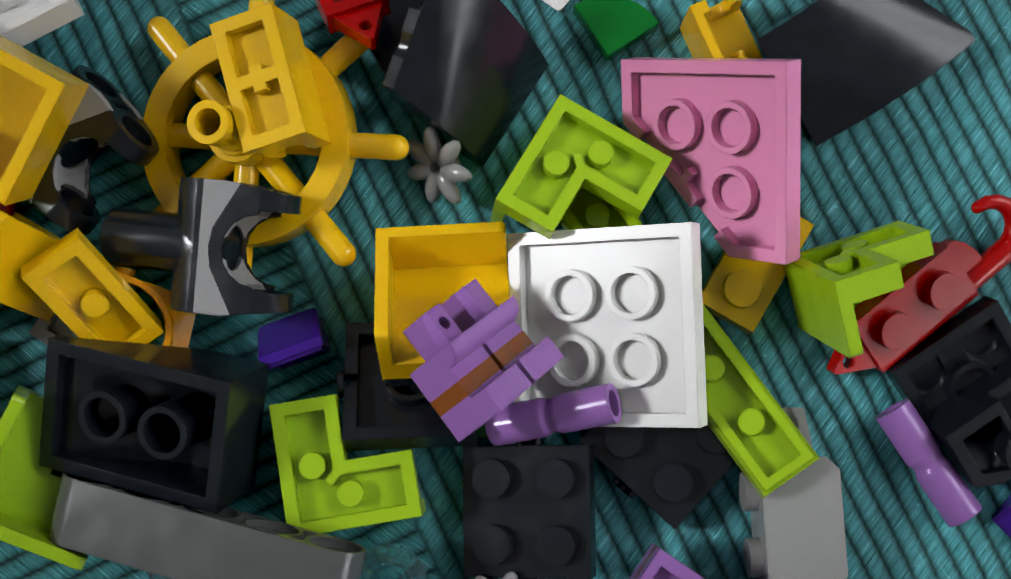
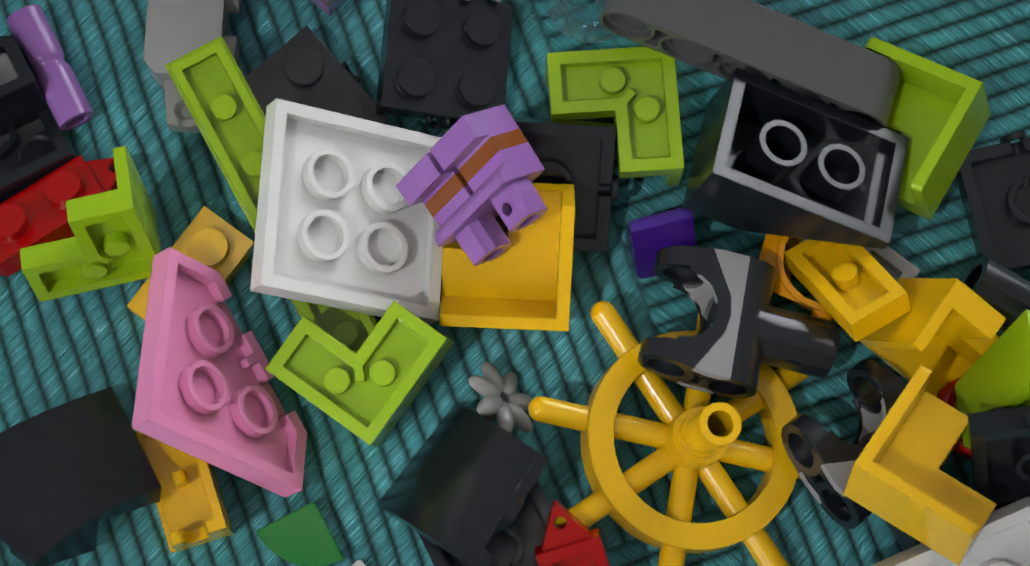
camera: 175 degrees left, 5 degrees down
yellow hinge [209,2,331,158] -> none
medium lavender piece [485,383,622,446] -> none

